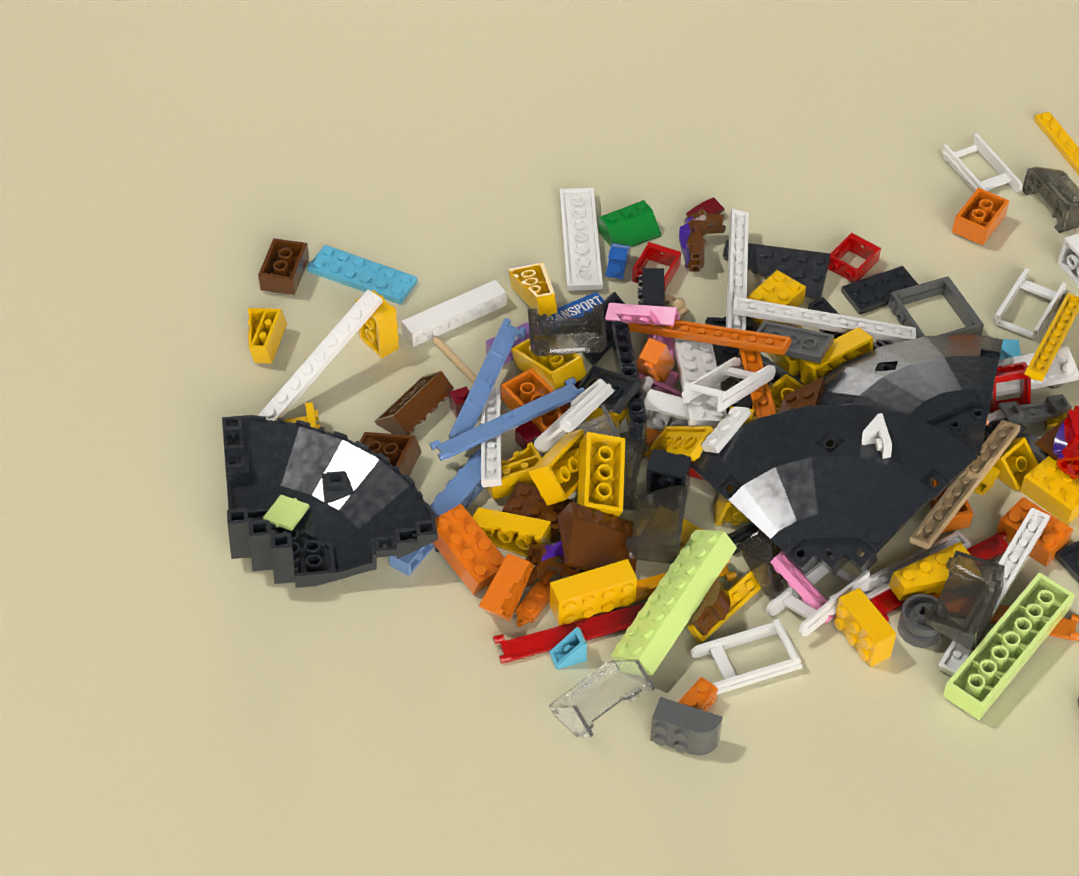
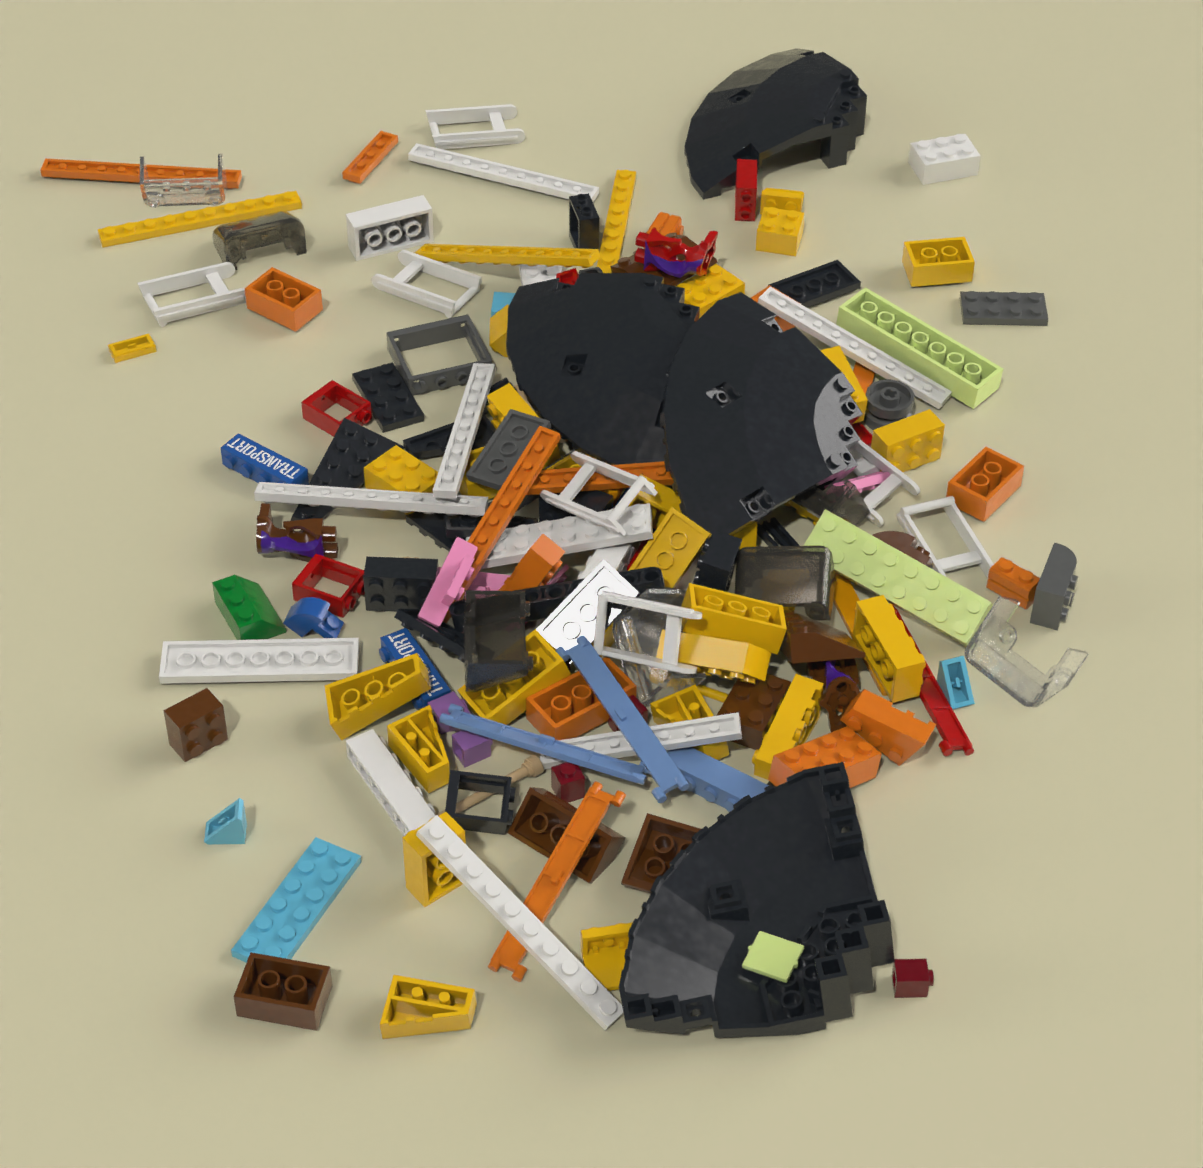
camera: 90 degrees left, 5 degrees down
dark red slope [686,197,725,217] -> none
white plate [701,406,752,453] -> none
reddish brown wing [779,377,826,413] -> none
white slope [862,413,892,458] -> none
clear smoke windscreen [924,550,1005,651] -> none
none -> yellow tile [108,334,157,363]
none -> reddish brown brick [163,688,228,762]
none -> medium azure slope [204,798,247,845]
none -> blue brick [221,433,309,485]
none -> yellow wedge [387,705,450,793]
none -> black window [445,770,516,835]
none -> orange piece [488,781,626,982]
none -> dark red brick [891,959,934,998]
none -> orange brick [946,447,1024,522]

